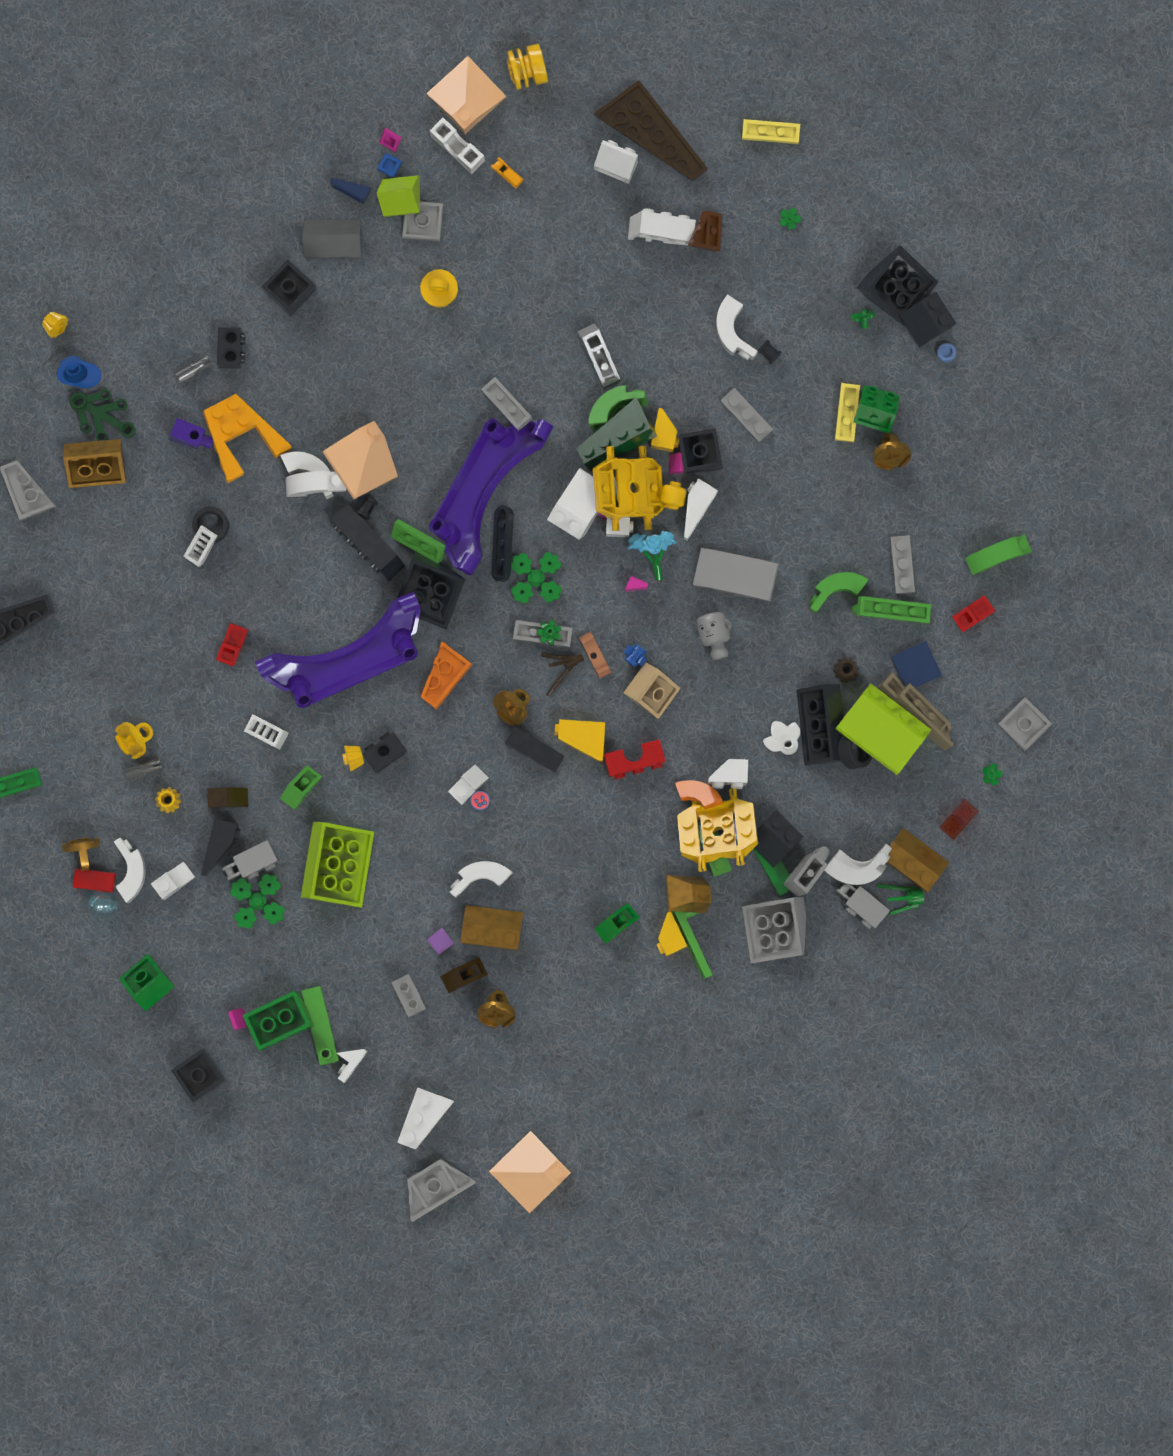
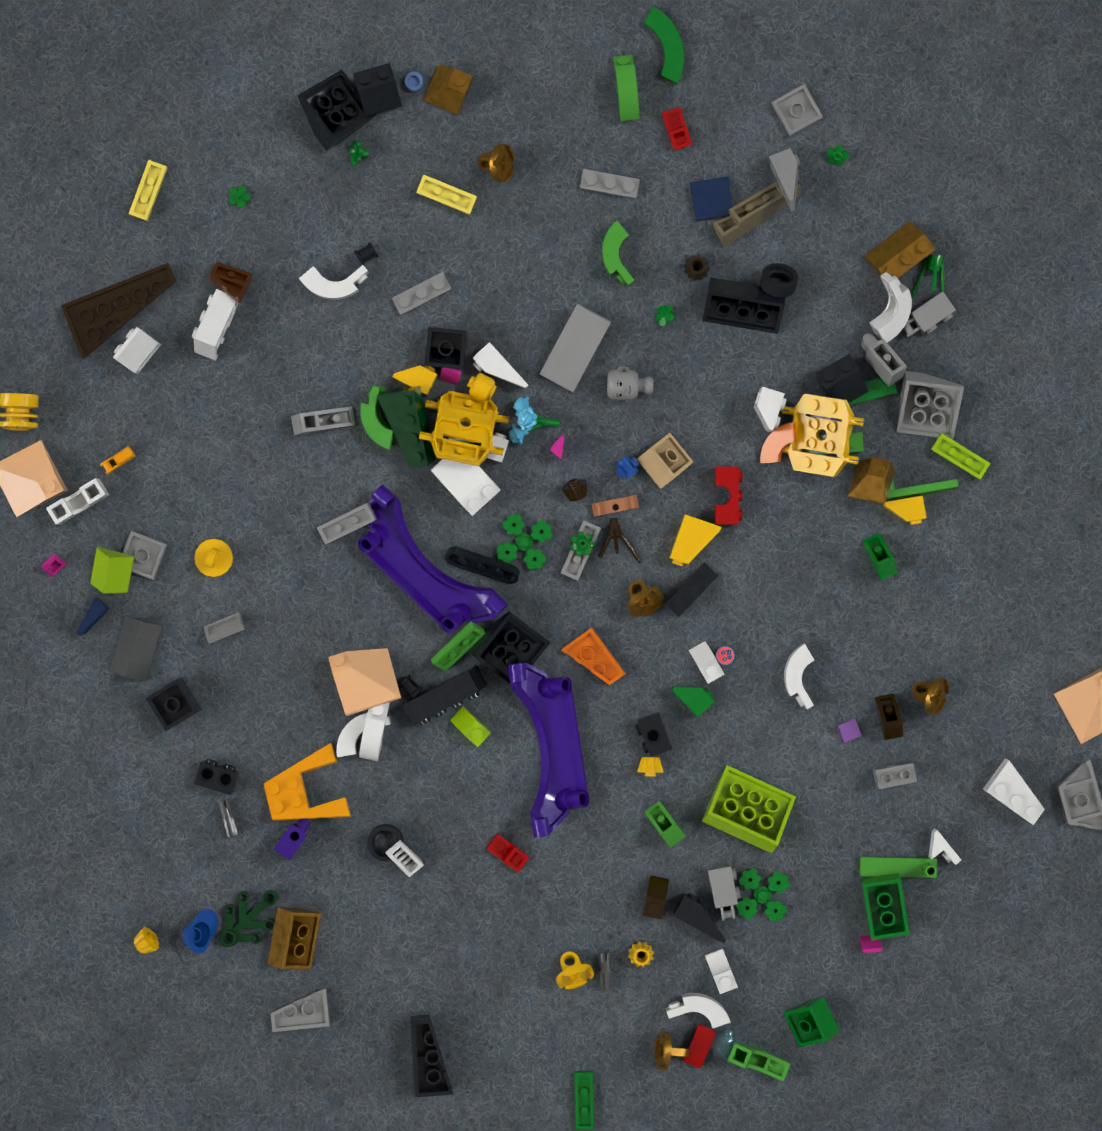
camera: 75 degrees left, 5 degrees up
black brick [171,1048,227,1103] -> none
white slope [244,714,289,750] -> none
blue tile [377,153,403,178] -> none
pearl gold slope [460,905,523,951] -> none
white plate [763,721,800,755] -> none
lime slope [836,683,931,775] -> none
bright green piece [852,596,931,624] -> none
green bracket [853,385,900,434] -> none
clear red slope [939,799,979,840] -> none
none -> light grey plate [204,612,244,644]
none -> pearl gold slope [423,65,473,115]
none -> lime slope [450,706,491,747]
none -> dark brown piece [561,478,587,502]
none -> green tile [644,6,684,85]
none -> green plant [654,305,675,327]
none -> green slope [671,686,715,717]
none -> bright green arch [728,1042,791,1081]
none -> light grey slope [769,148,800,211]
none -> lime plate [931,433,991,480]

